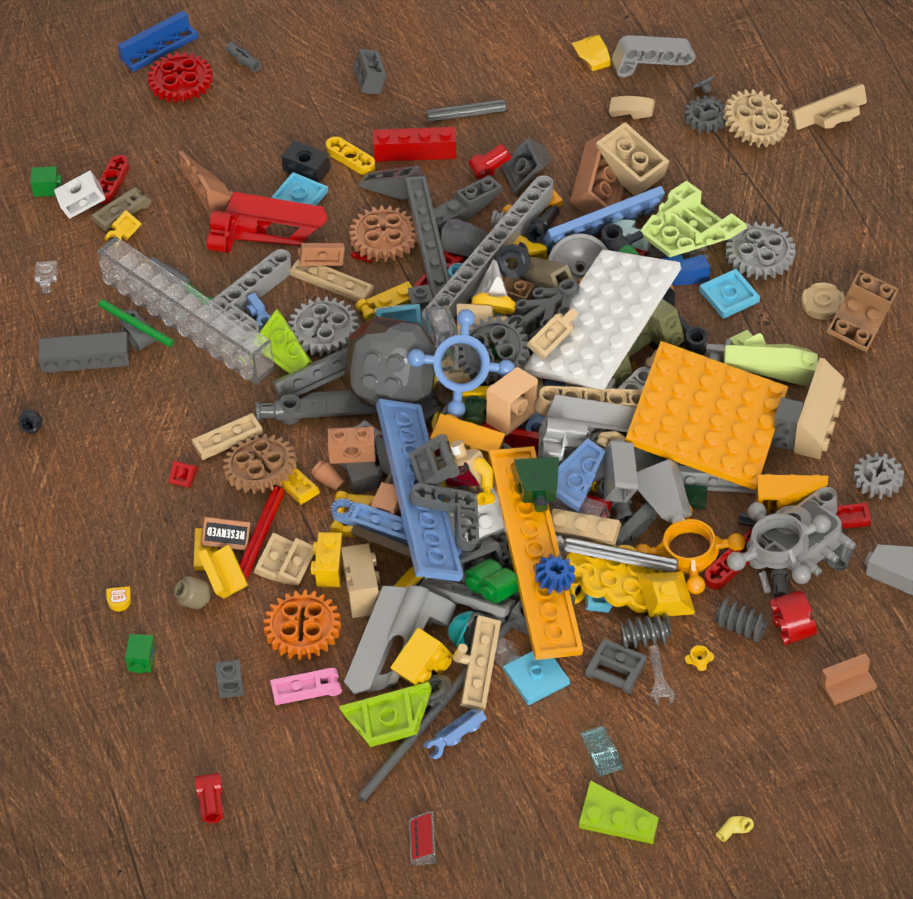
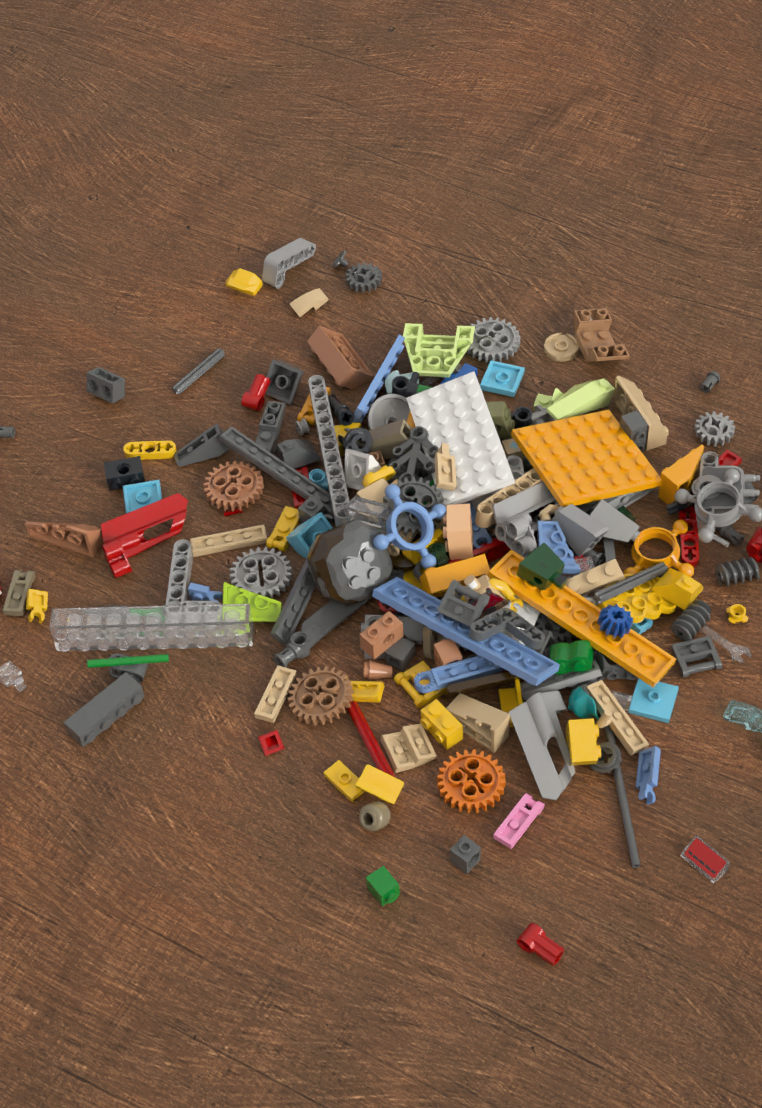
camera: 40 degrees left, 0 degrees up
black piece [18,409,43,434] -> none
yellow tile [106,586,131,612] -> none
panel [199,516,250,550] -> none
nougat panel [297,243,345,266] -> none
lime wing [339,682,432,747] -> none
red brick [373,127,457,162] -> none
tan slope [596,122,669,196] -> none
tan gear [723,89,789,147] -> none
tan bracket [792,84,867,130] -> none

